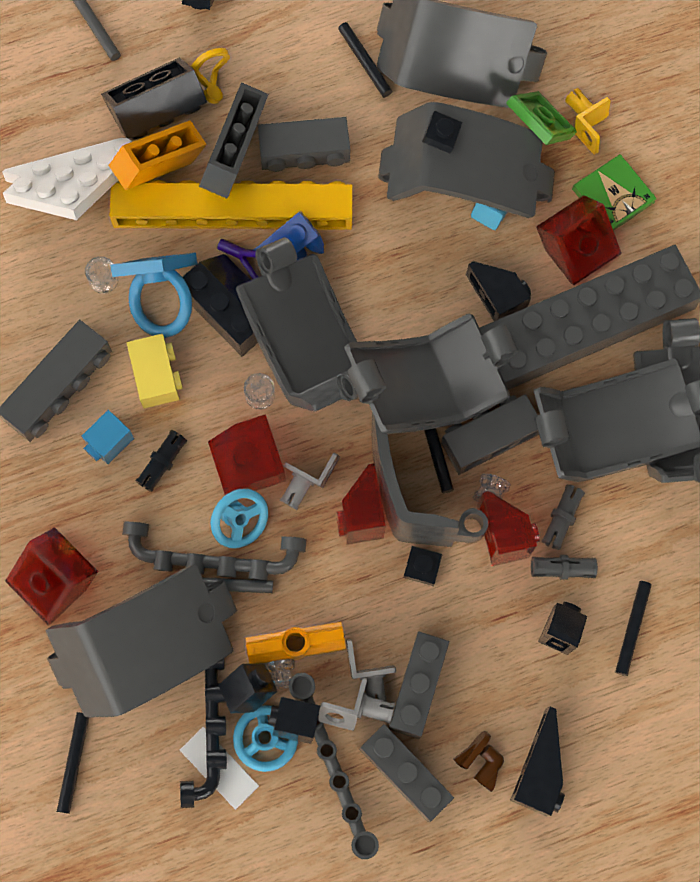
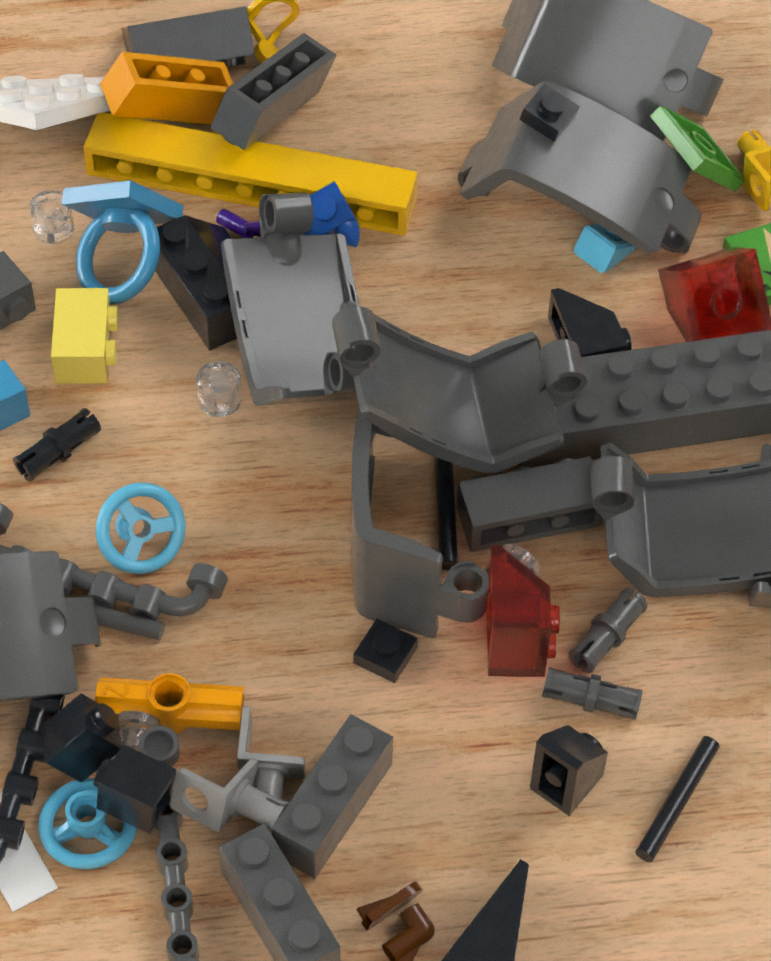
camera: 15 degrees right, 20 degrees down
clear red slope [208,414,286,495] -> none
dark grey brick [258,117,350,172] -> none
light grey bracket [280,453,340,510] -> none
clear red slope [336,463,386,545] -> none
black bar [338,22,392,98] -> none

